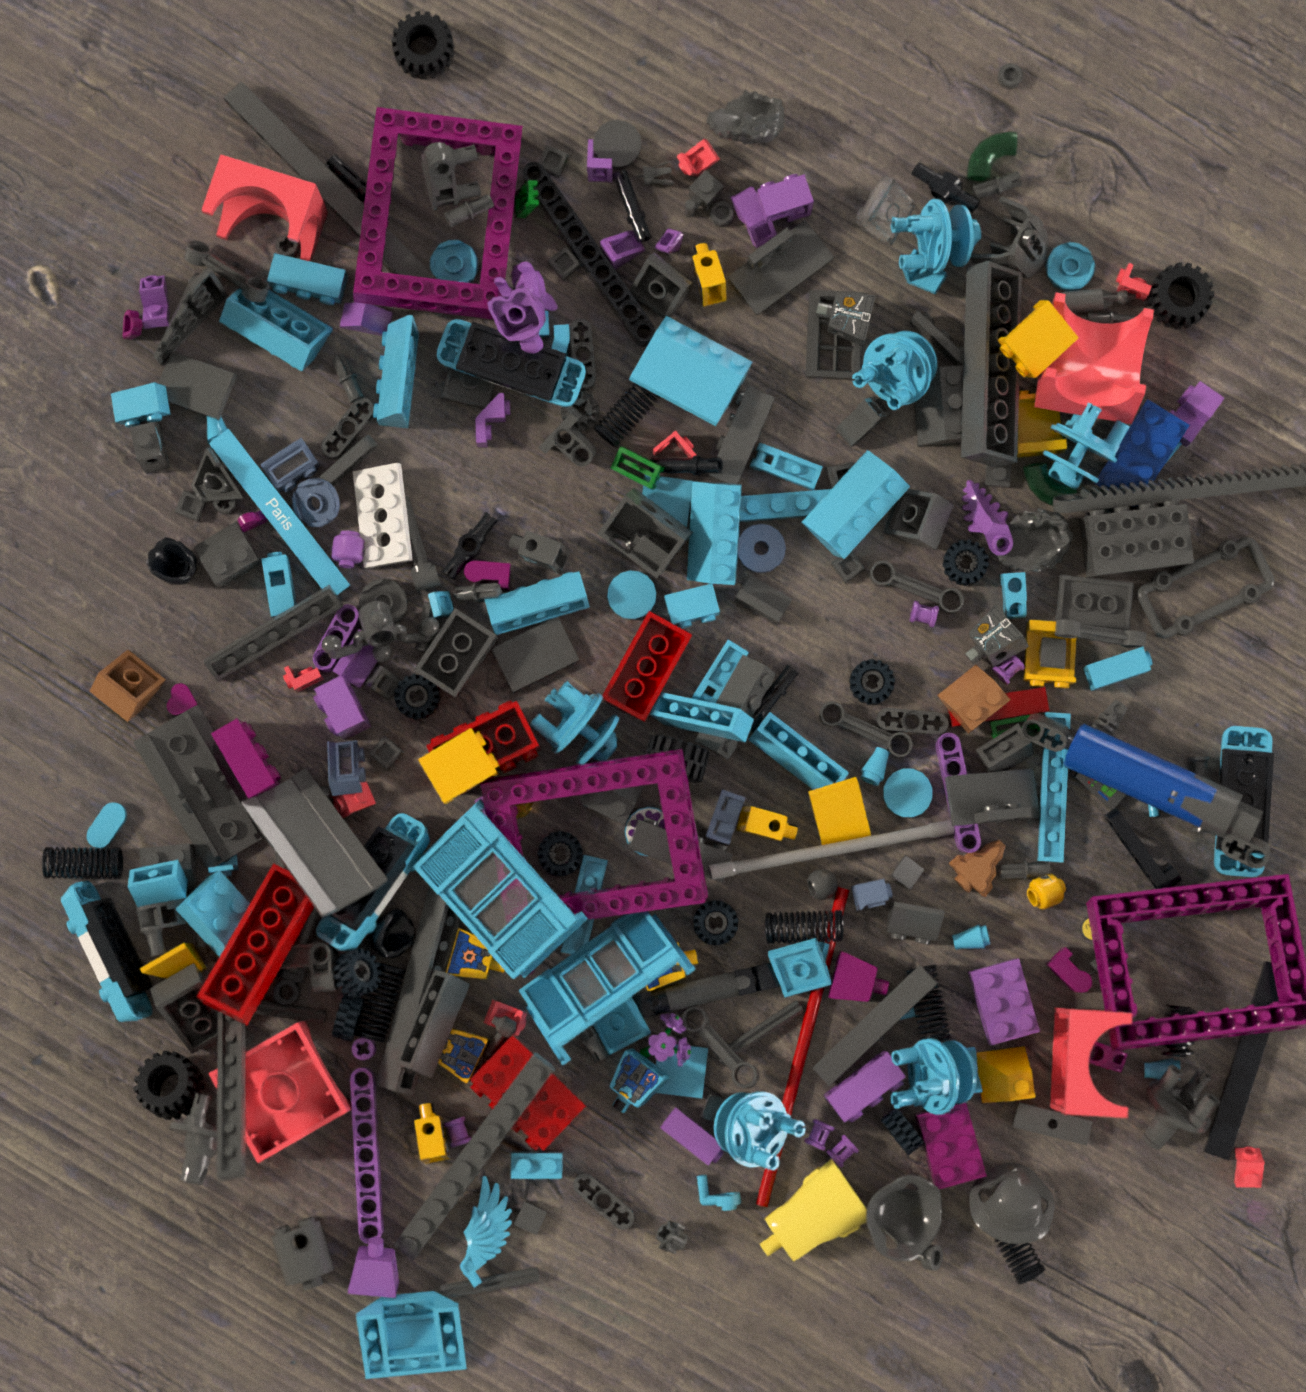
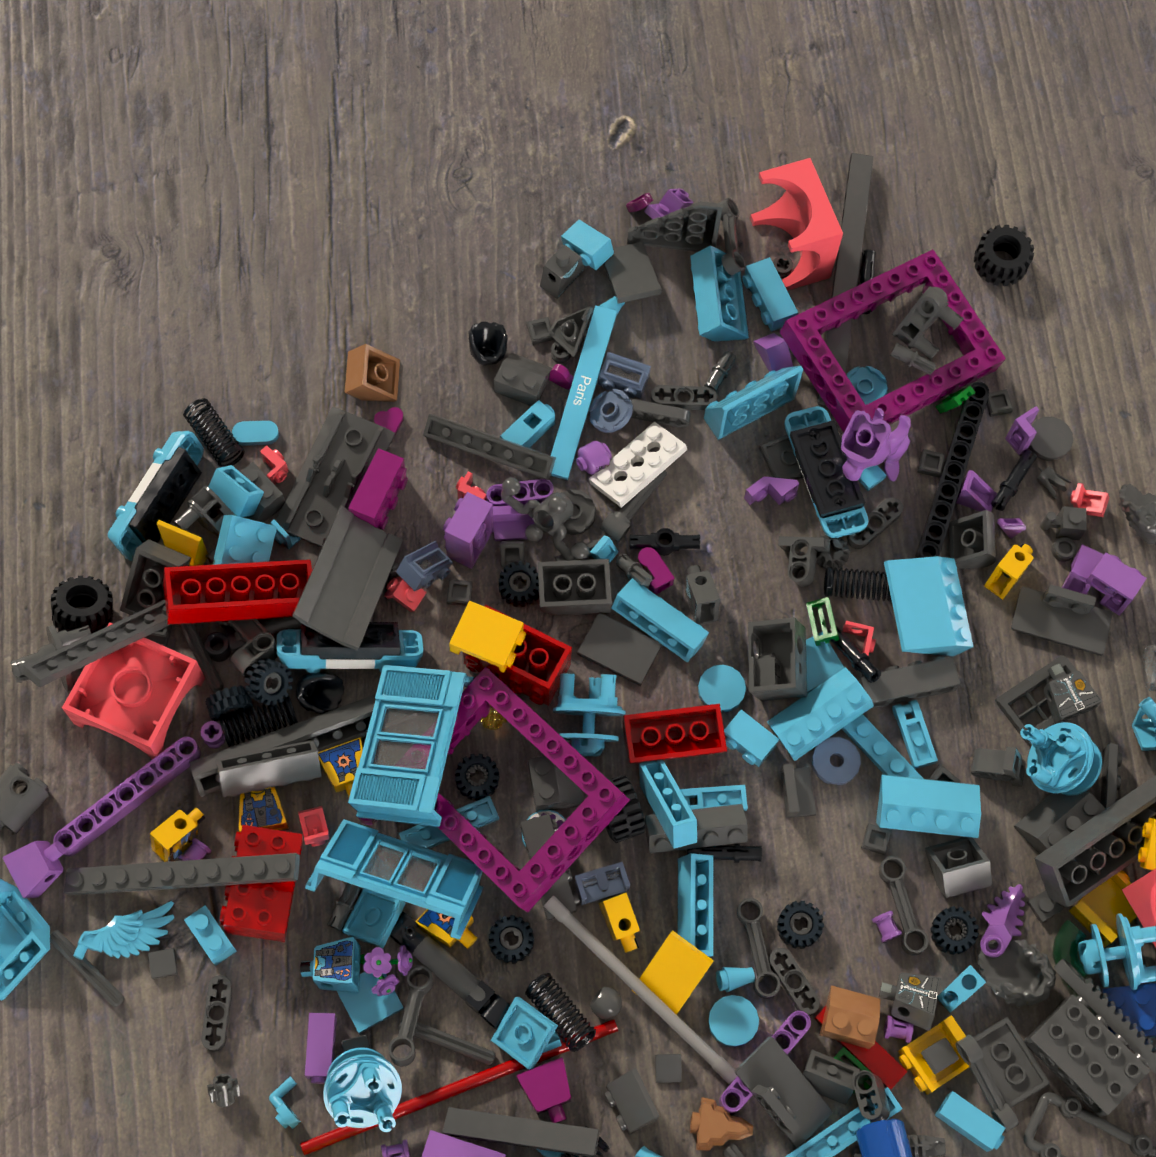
camera: 50 degrees right, 15 degrees down
dark grey piece [482,1016,517,1059] -> none
medium azure piece [551,324,570,356] -> none
sand blue window [851,879,893,911] -> none
none -> coral bracket [260,445,289,485]

